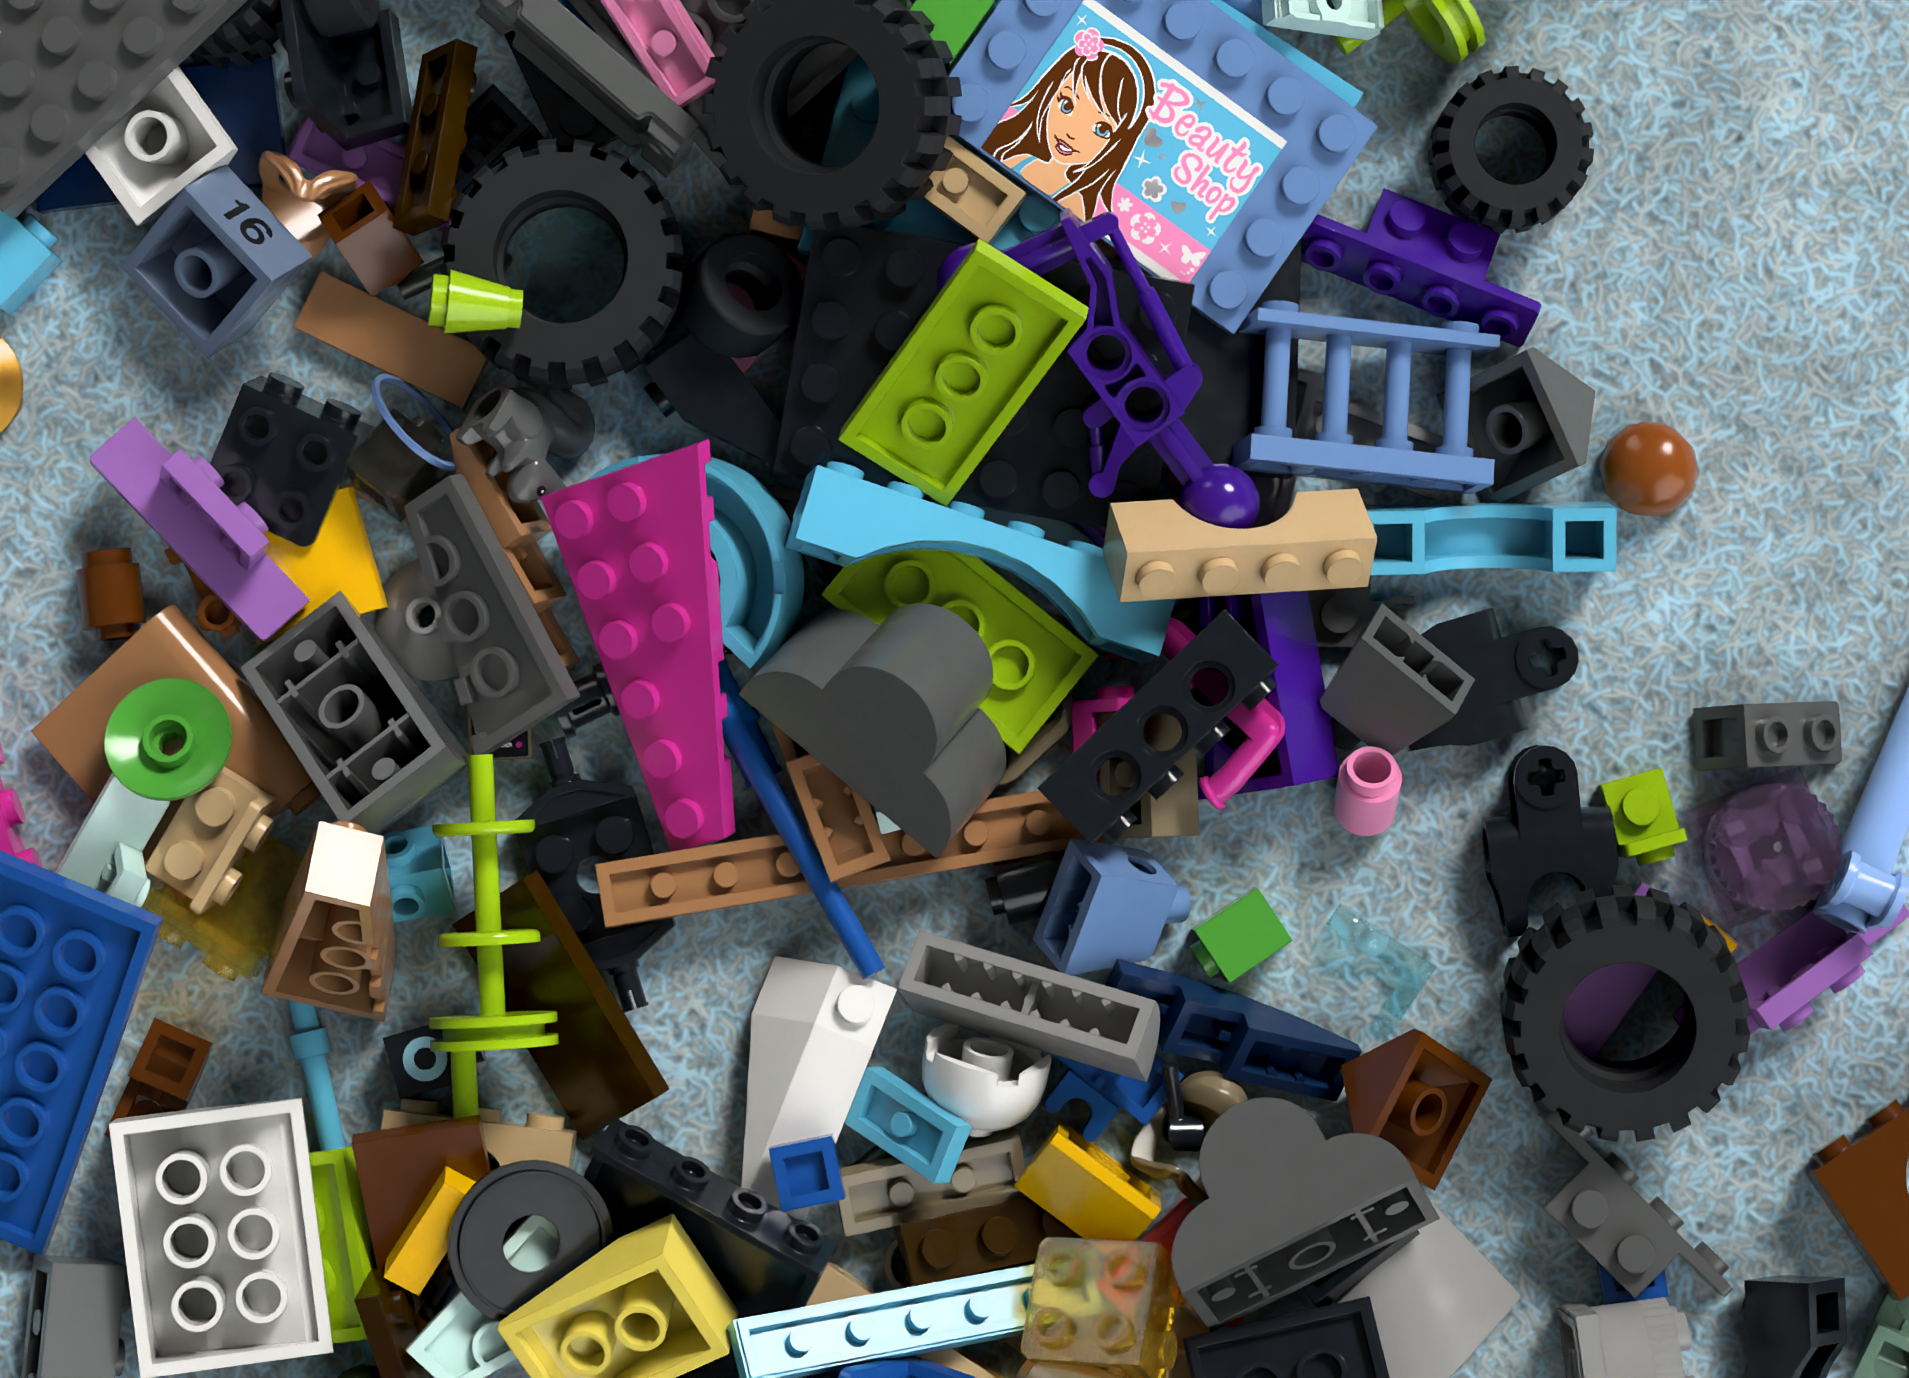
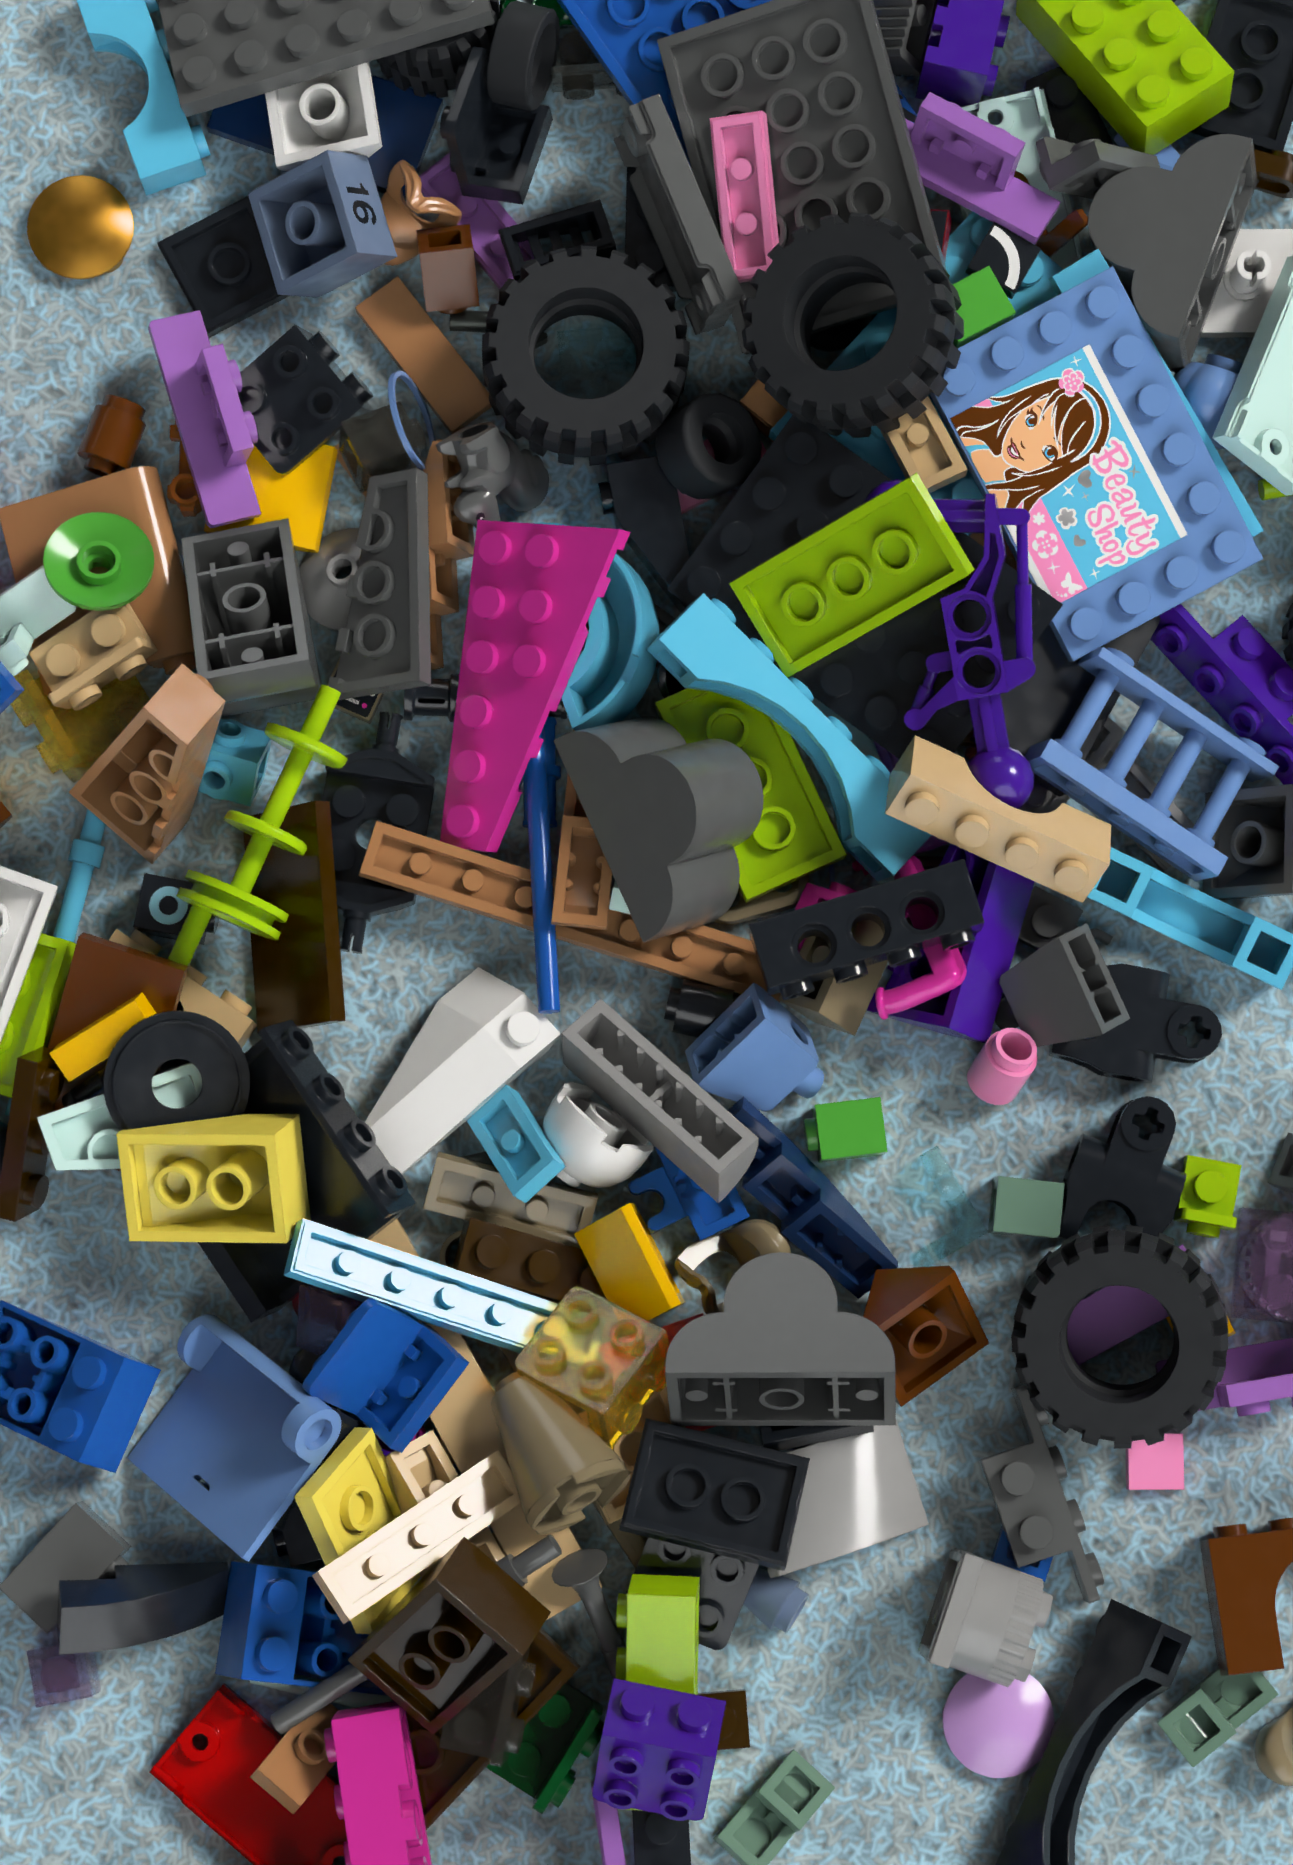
camera: 20 degrees right, 5 degrees down
dark brown plate [392,38,478,236] -> none
lime cone [428,269,523,334] -> none
blue plate [769,1133,846,1212] -> none
black hand [1162,1063,1204,1152] -> none
none -> black tile [157,196,289,338]
none -> sand green panel [988,1176,1065,1238]
none -> bright pink tile [1126,1433,1184,1490]

